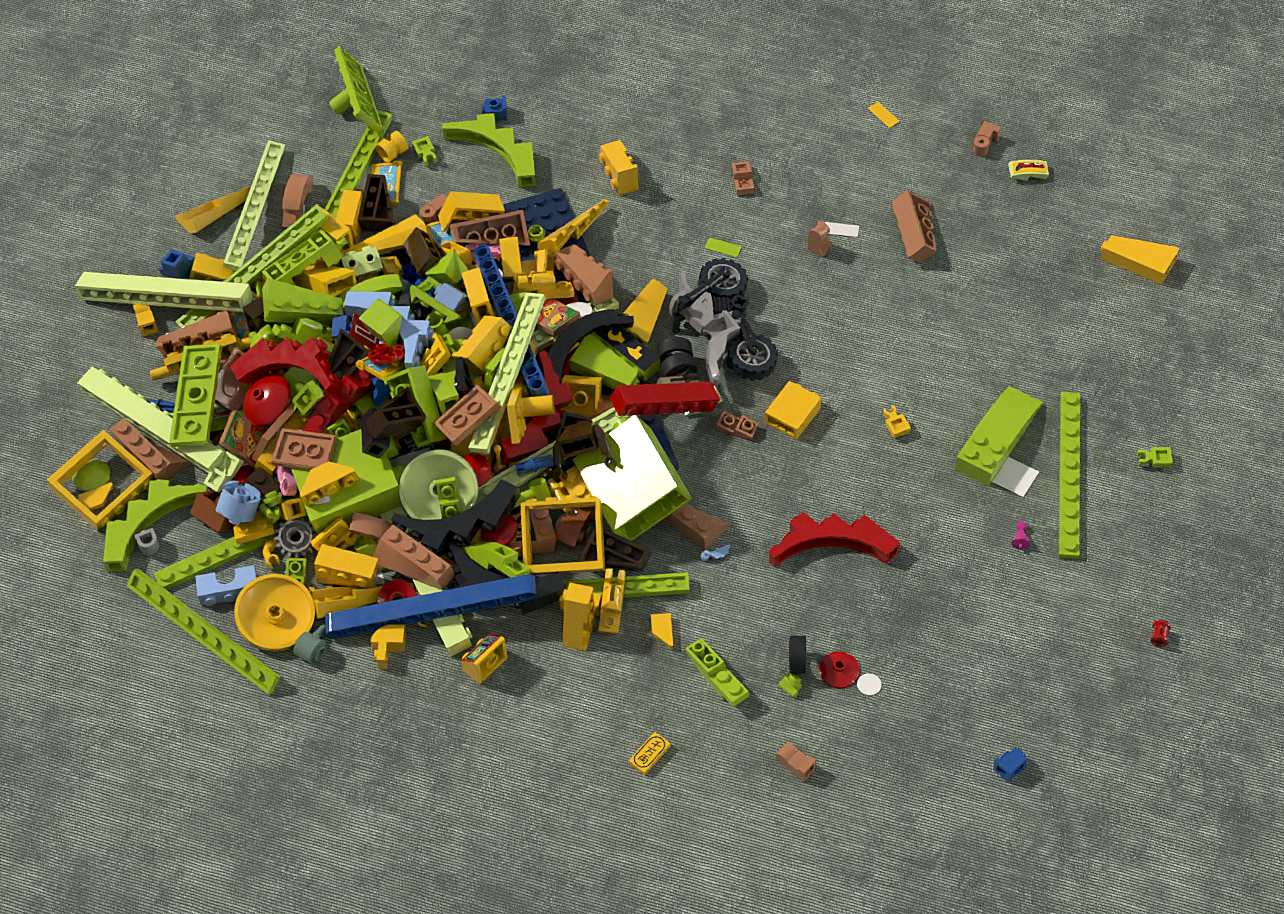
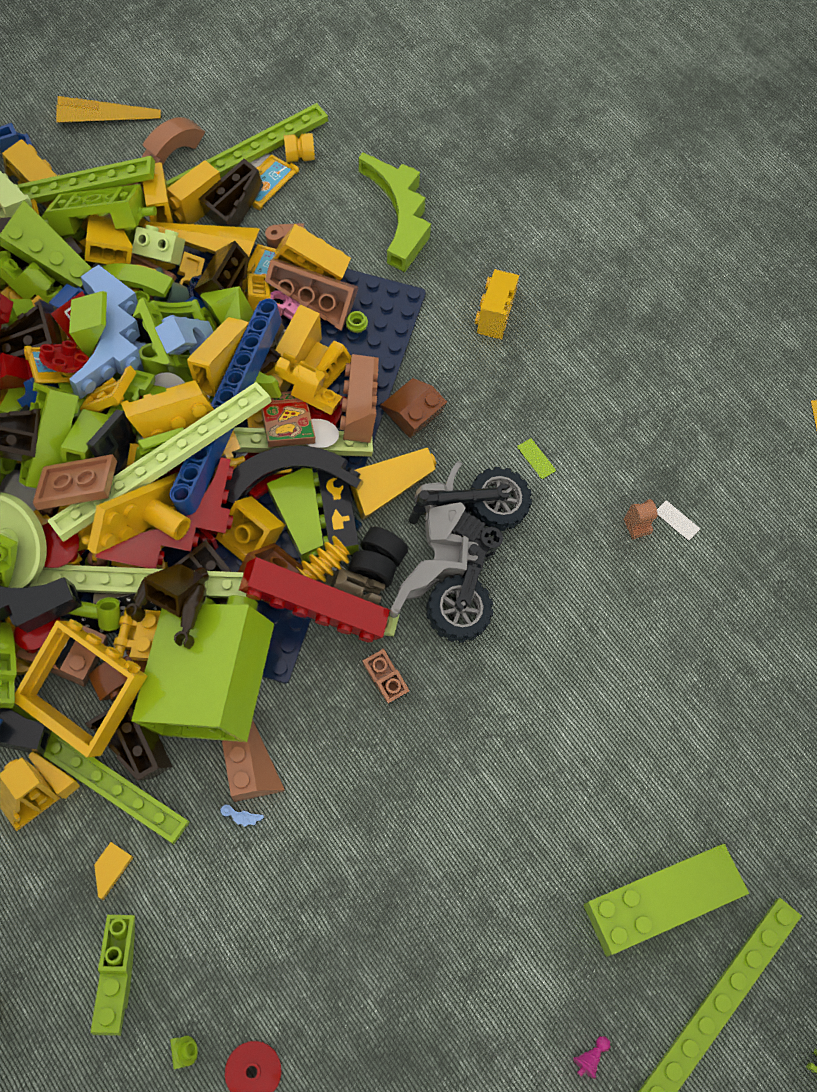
camera: 30 degrees right, 10 degrees up
yellowish green plate [223,140,285,271] -> none
lime plate [329,46,383,133] -> none
lime plate [412,136,438,166] -> none
blue brick [482,95,507,121] -> none
blue axle [515,454,554,476] -> none
yellow wedge [537,199,609,257] -> none
yellow plate [598,569,626,635] -> none
nougat slope [732,161,755,196] -> none
yellow brick [765,381,821,440] -> none
red arch [769,512,900,567] -> none
black tyre [789,635,806,674] -> none
yellow plate [883,405,911,439] -> none
nougat wedge [892,190,937,263] -> none
white sticker [992,457,1039,497] -> none
none -> yellow piece [296,535,350,583]
none -> dark orange slope [380,378,447,439]

